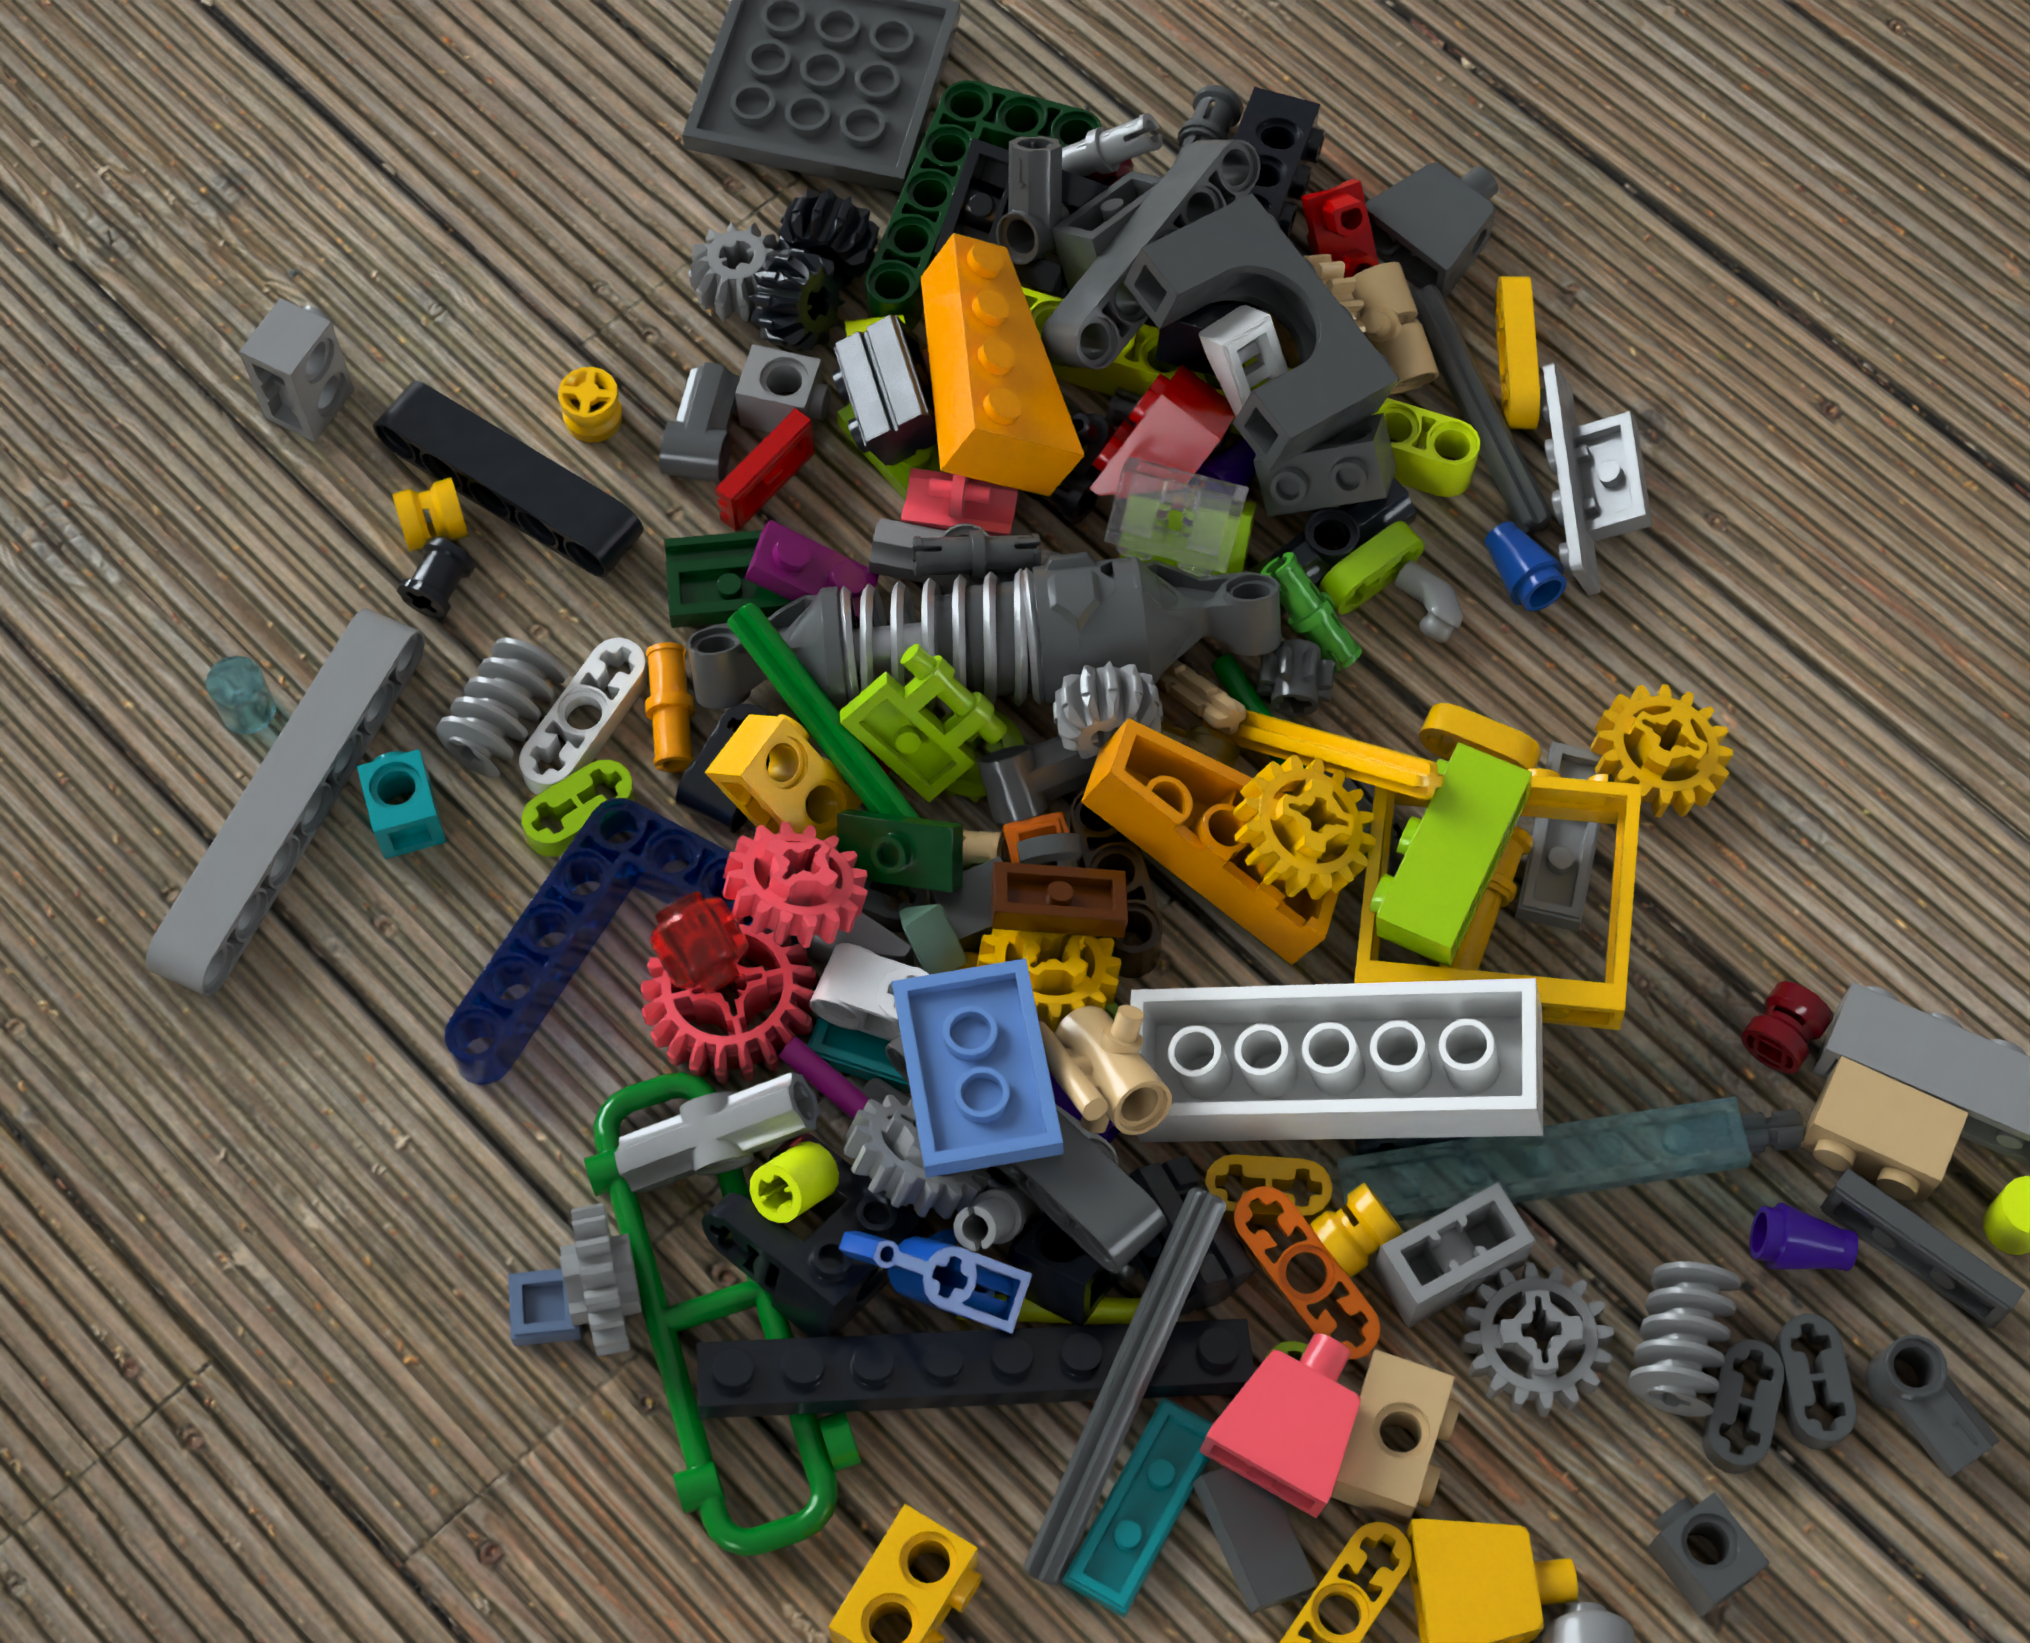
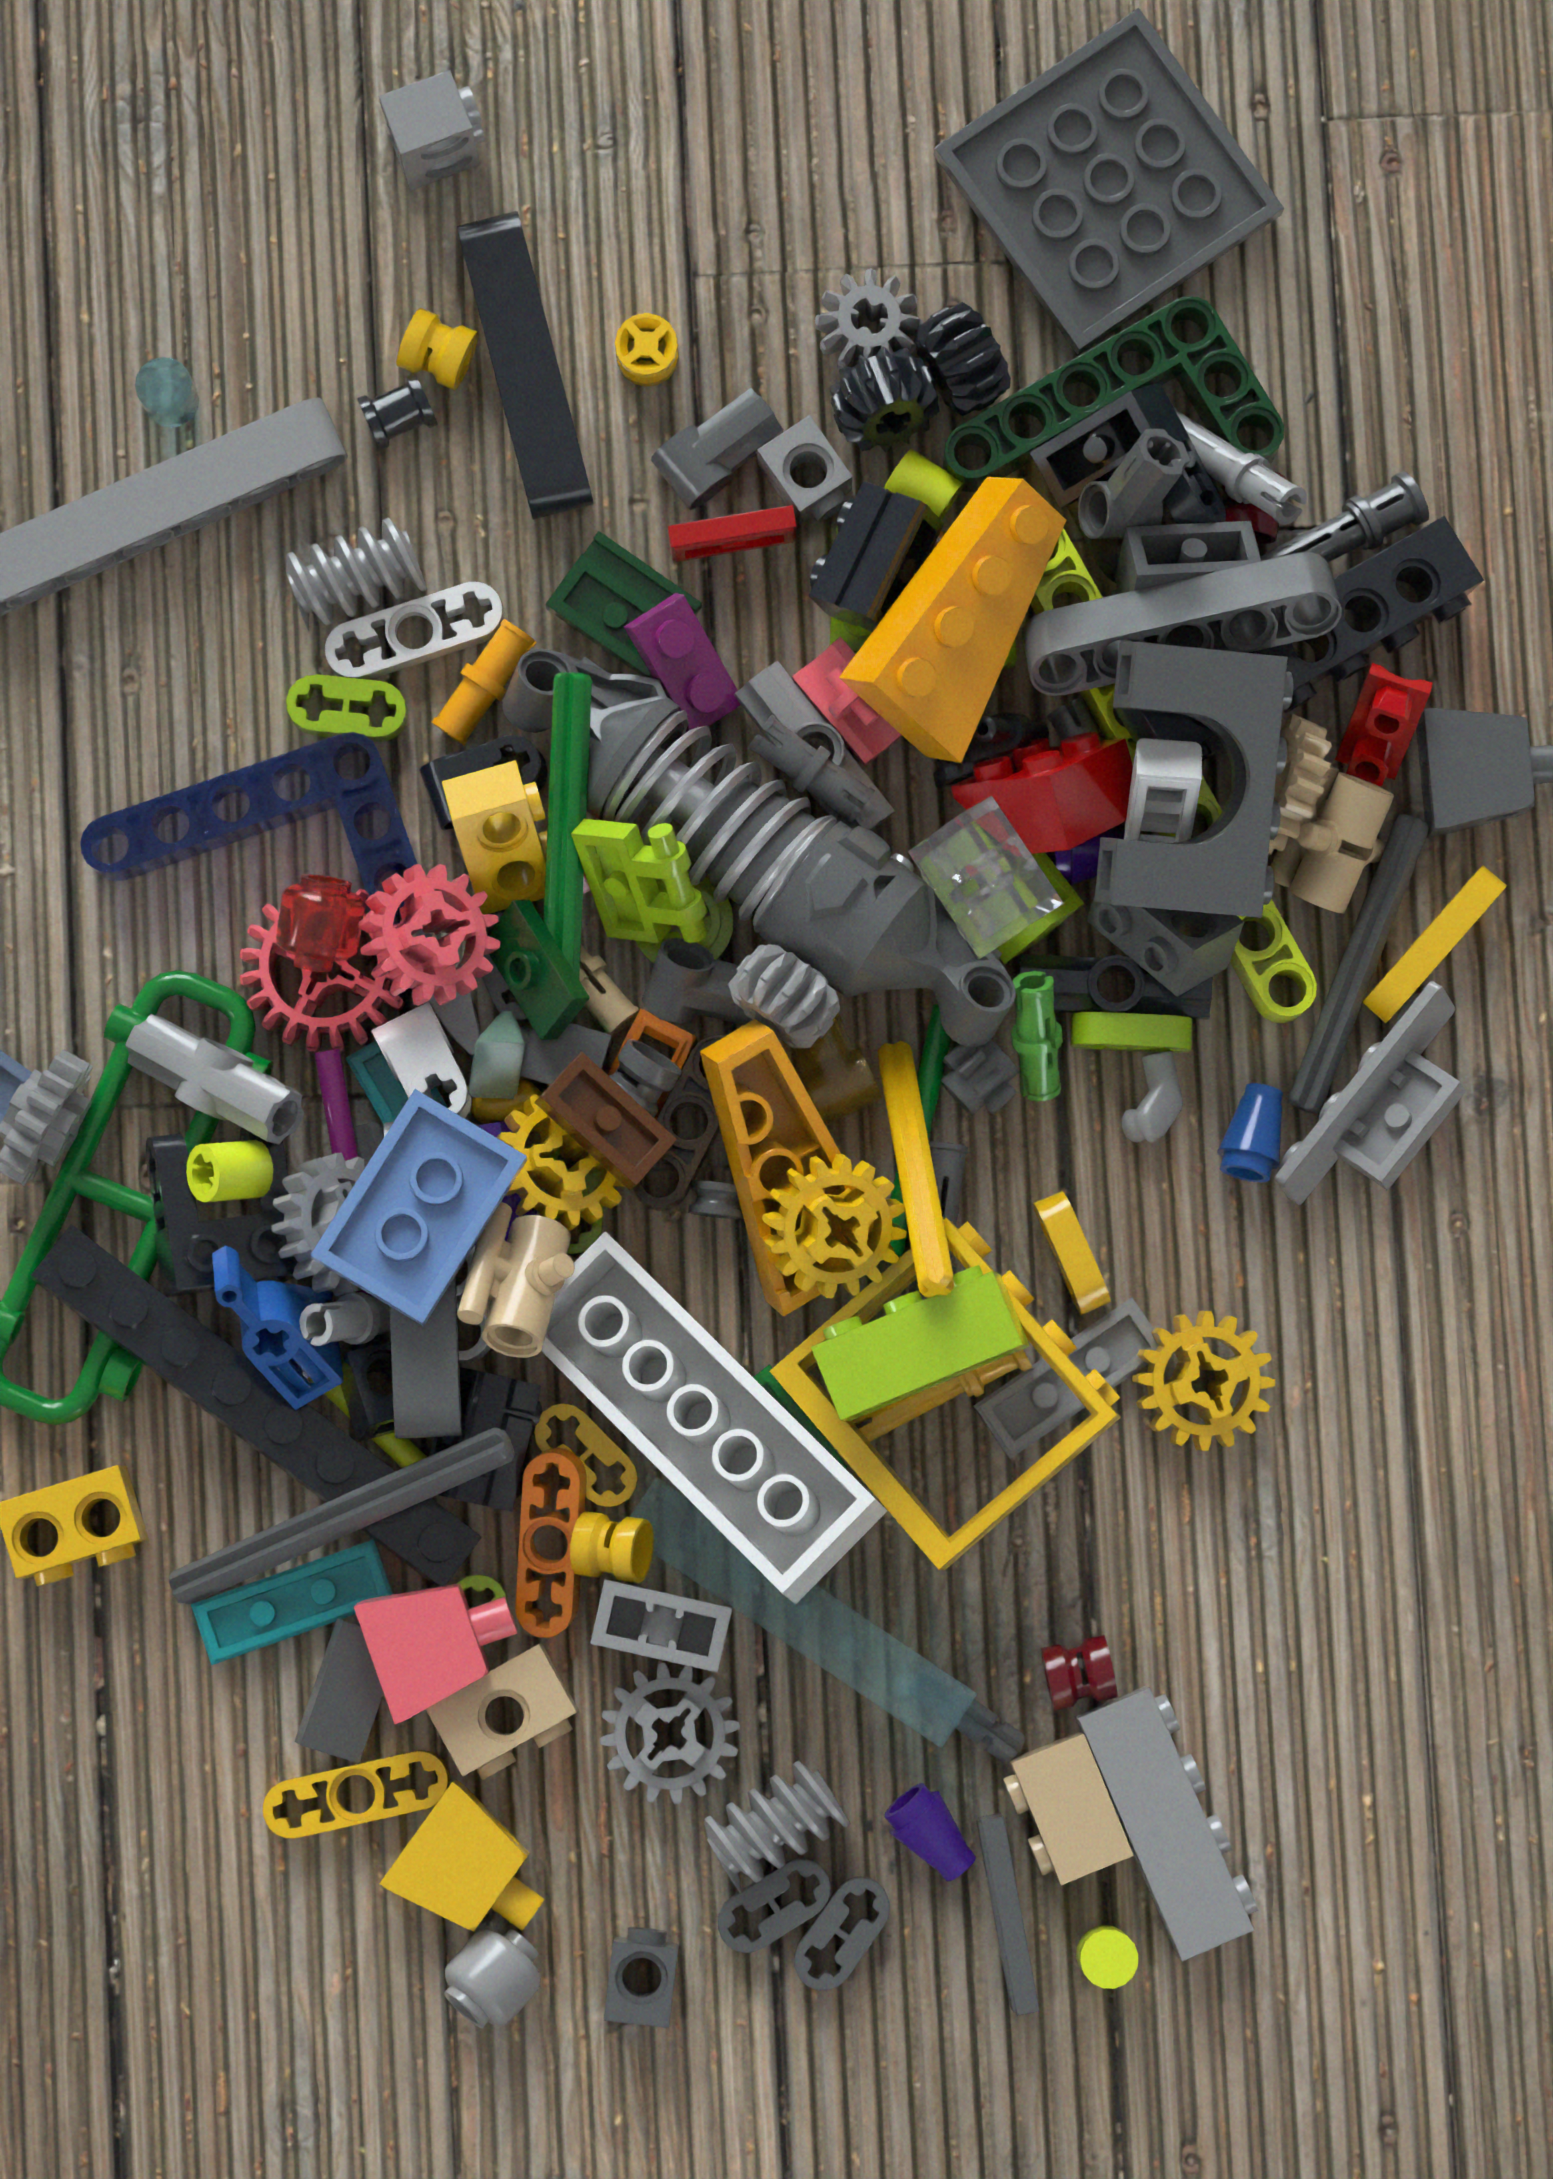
camera: 40 degrees right, 20 degrees up
teal brick [357,749,447,859] -> none
tan axle [1156,660,1247,735] -> none
dark grey piece [1865,1335,2000,1479] -> none
none -> dark grey bush [688,1180,744,1220]

